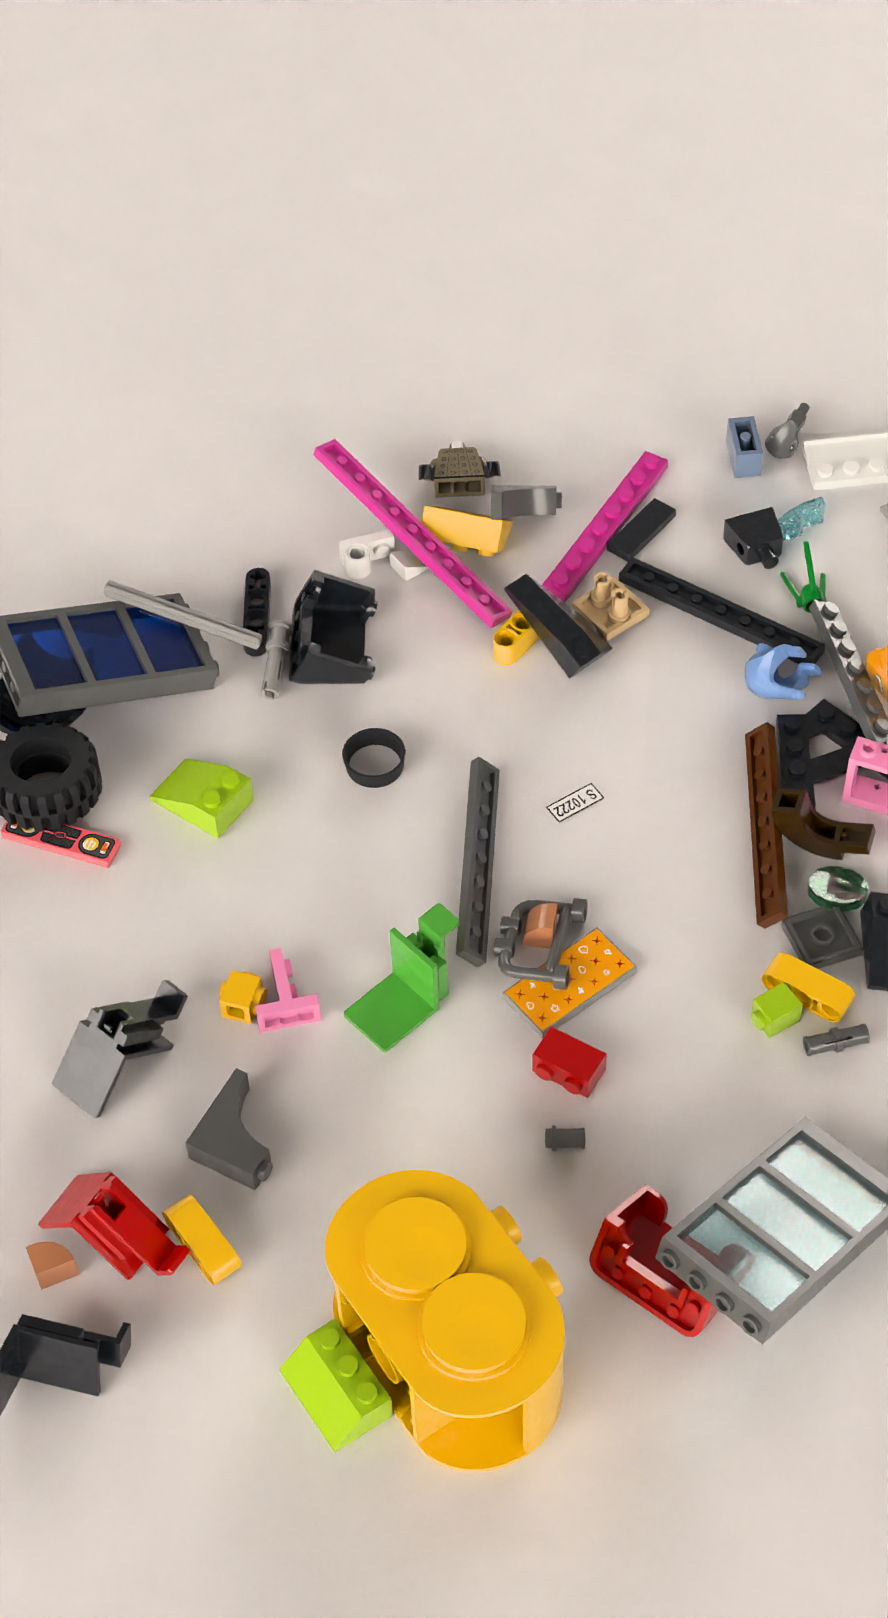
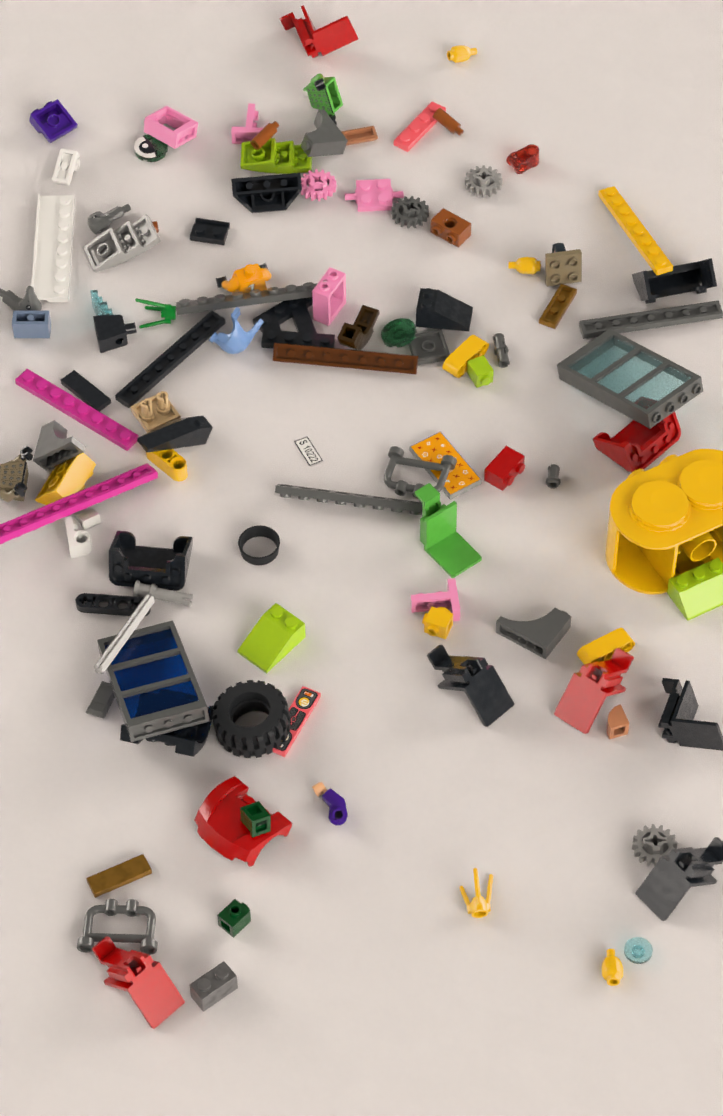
camera: 85 degrees left, 0 degrees up
nougat brick [522,903,558,949] -> none

